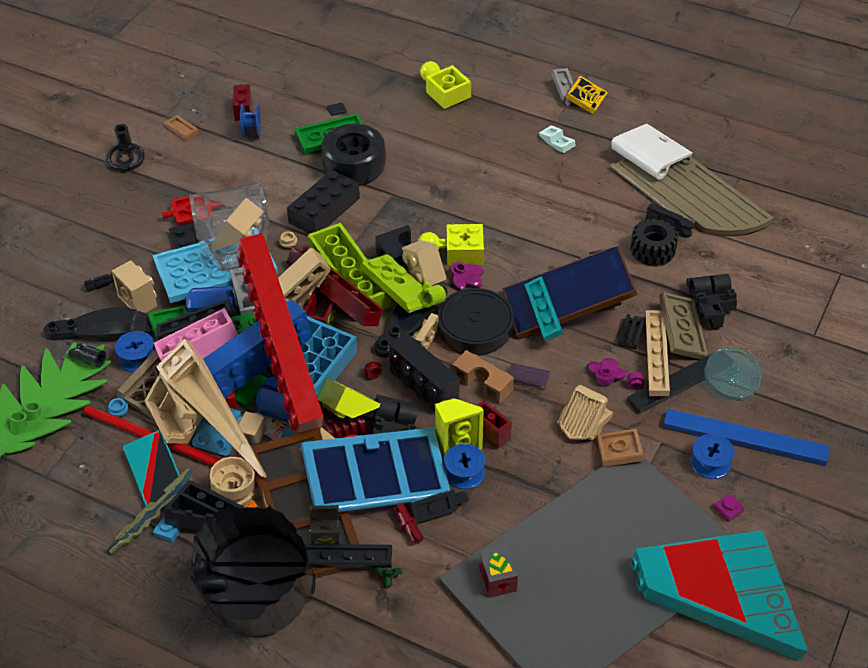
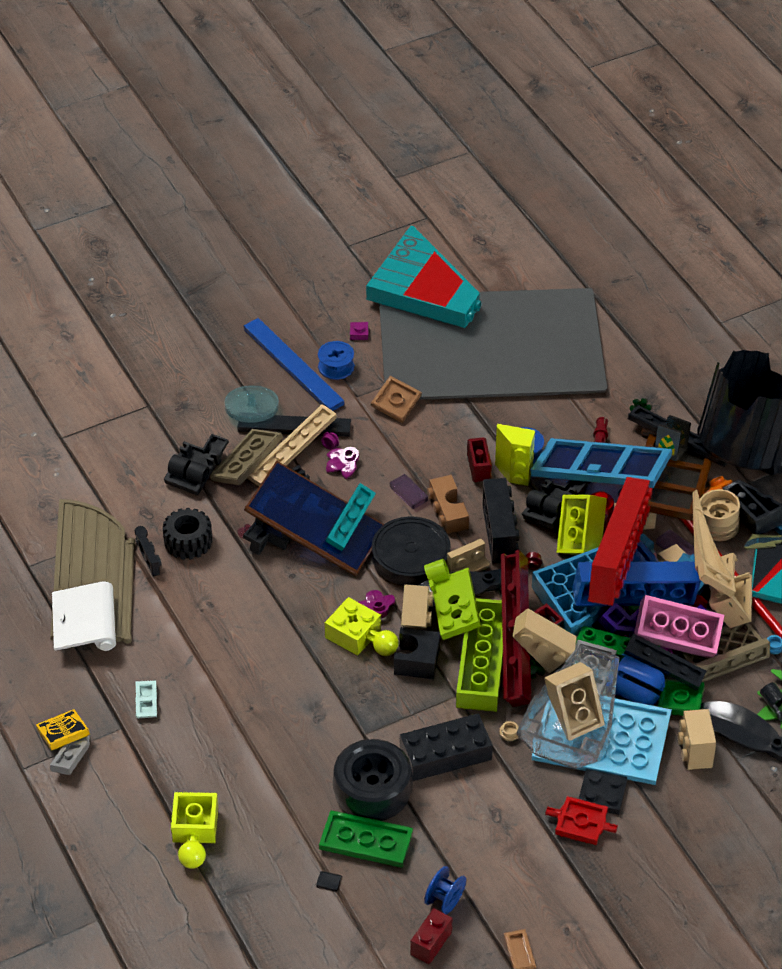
camera: 145 degrees left, 0 degrees up
black axle [84,272,114,291] -> none
black piece [106,124,145,173] -> none
blue piece [115,331,155,372] -> none
black hinge [409,490,469,523] -> none
piece [479,544,518,598] -> none
tan piece [557,385,613,440] -> none

